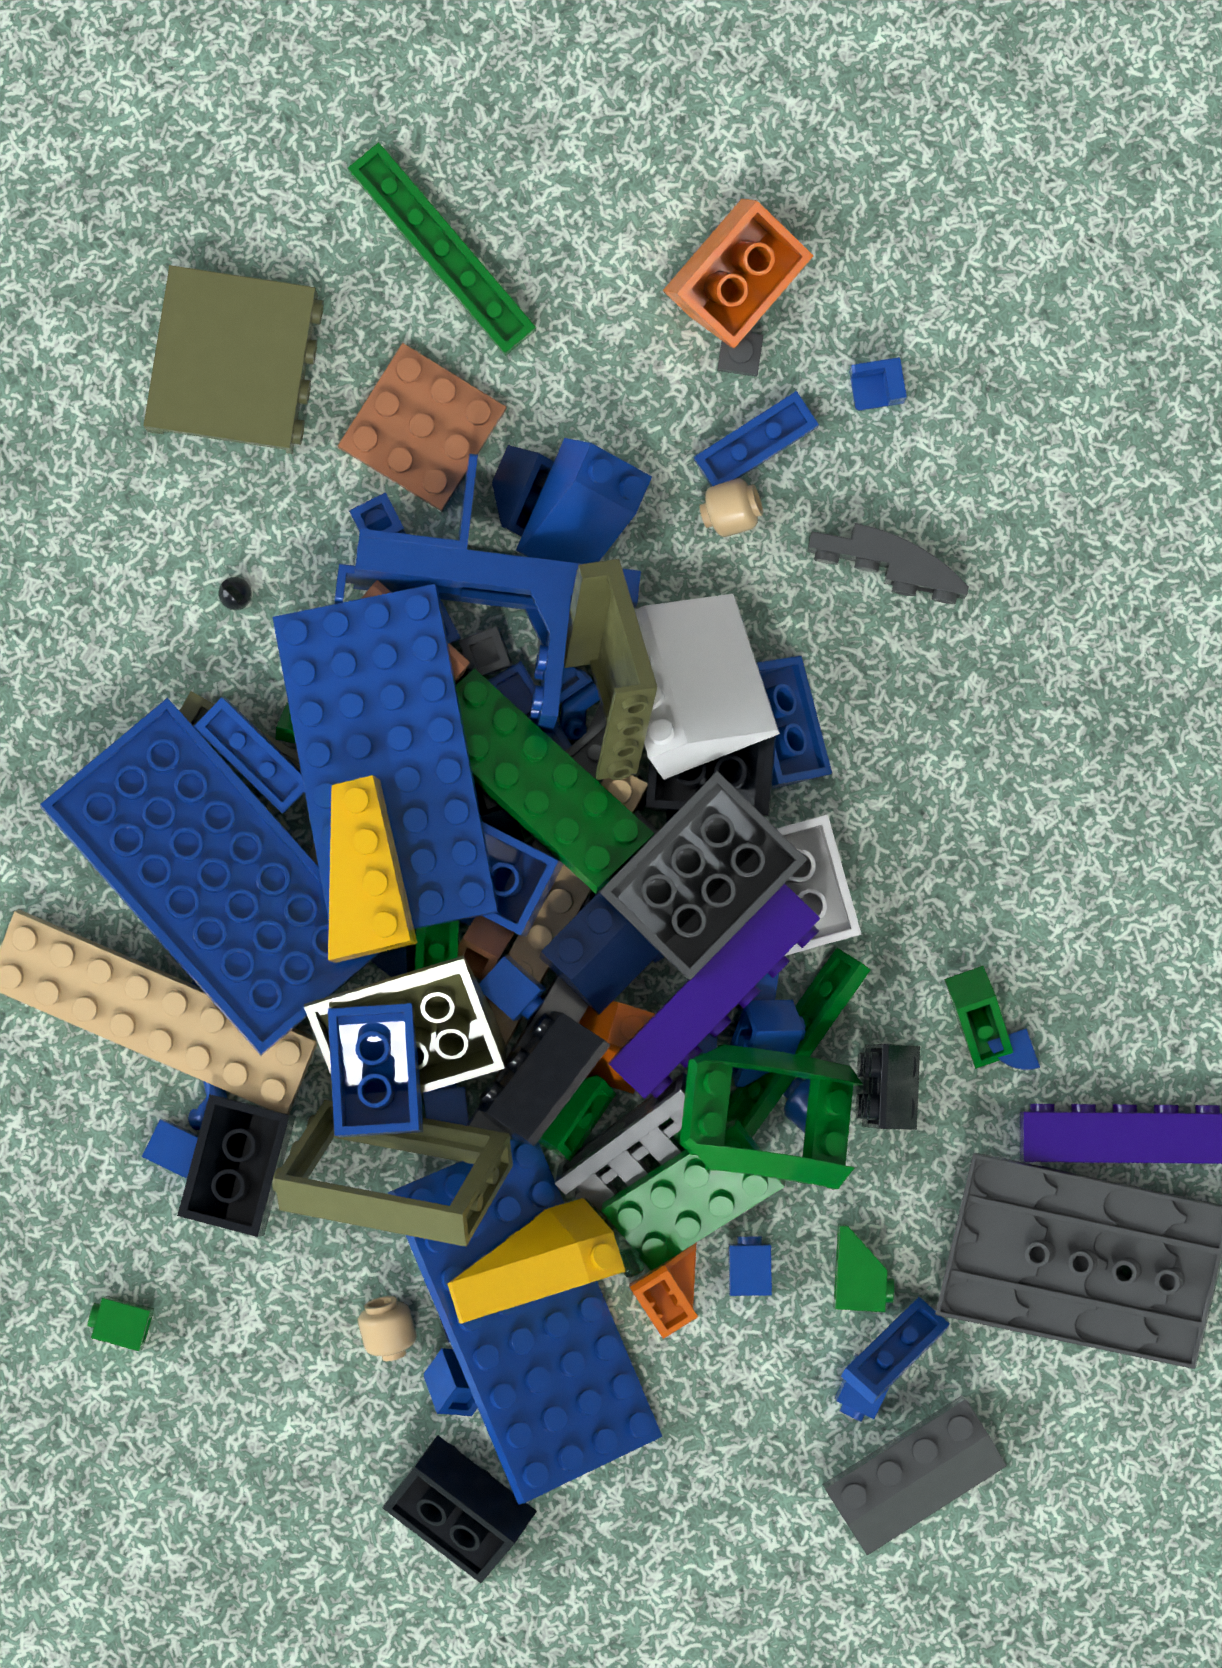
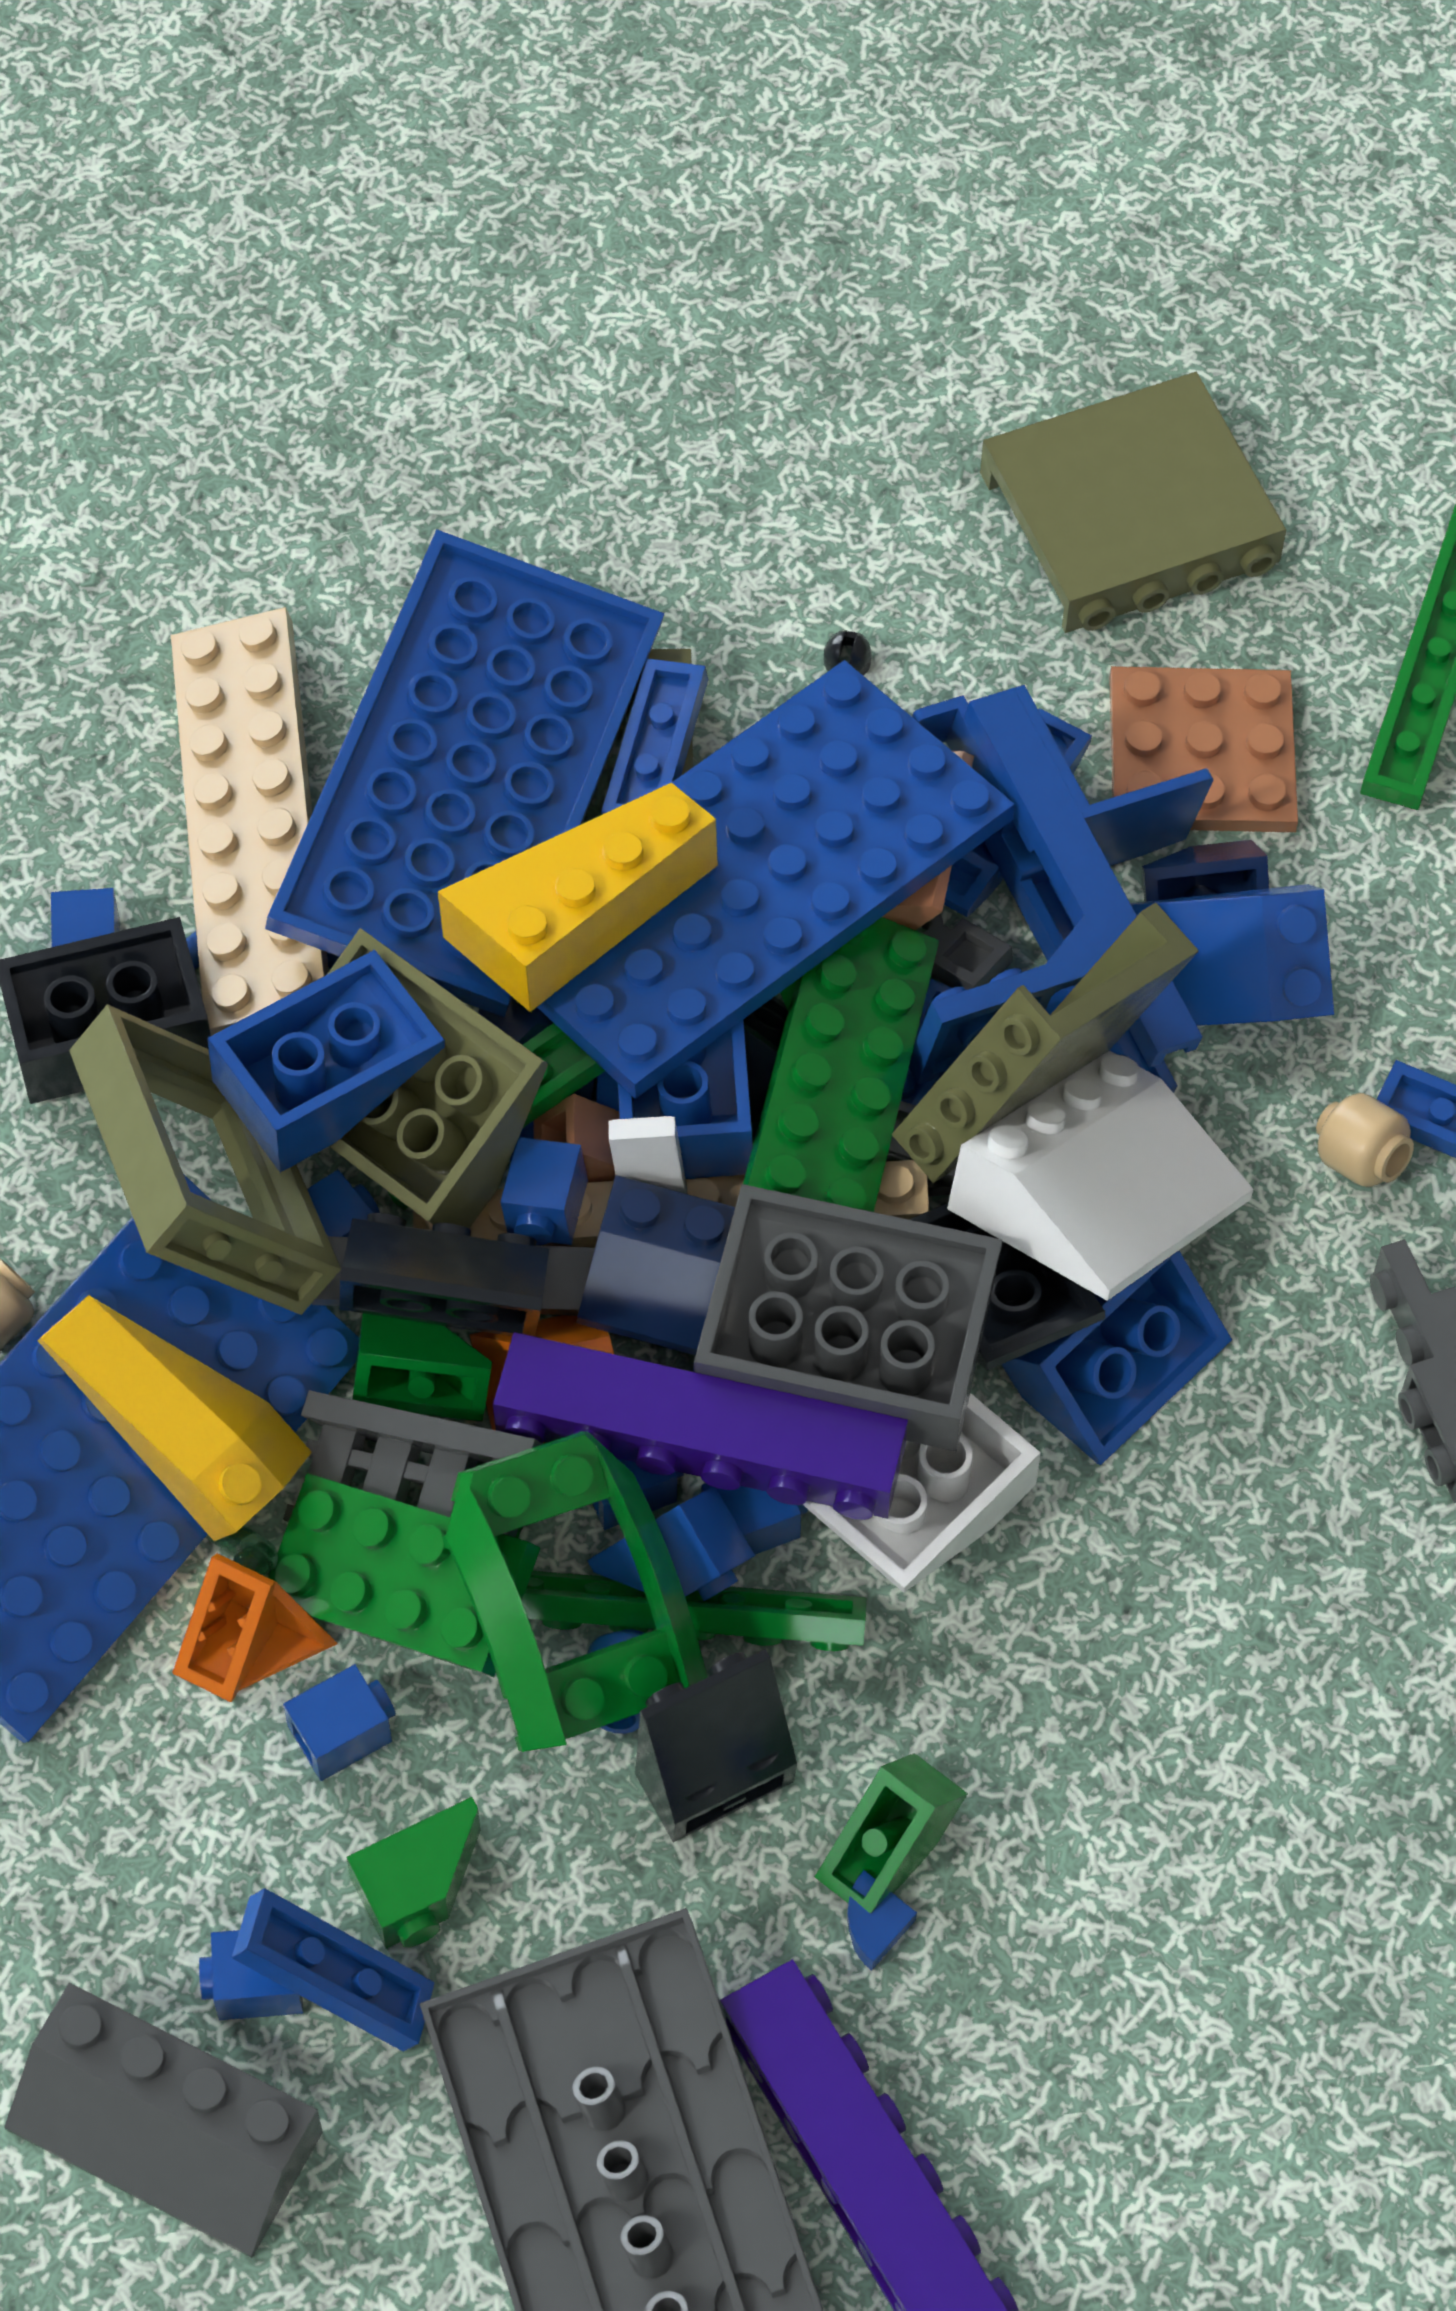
camera: 60 degrees right, 25 degrees down
none -> white tile [609,1116,687,1194]

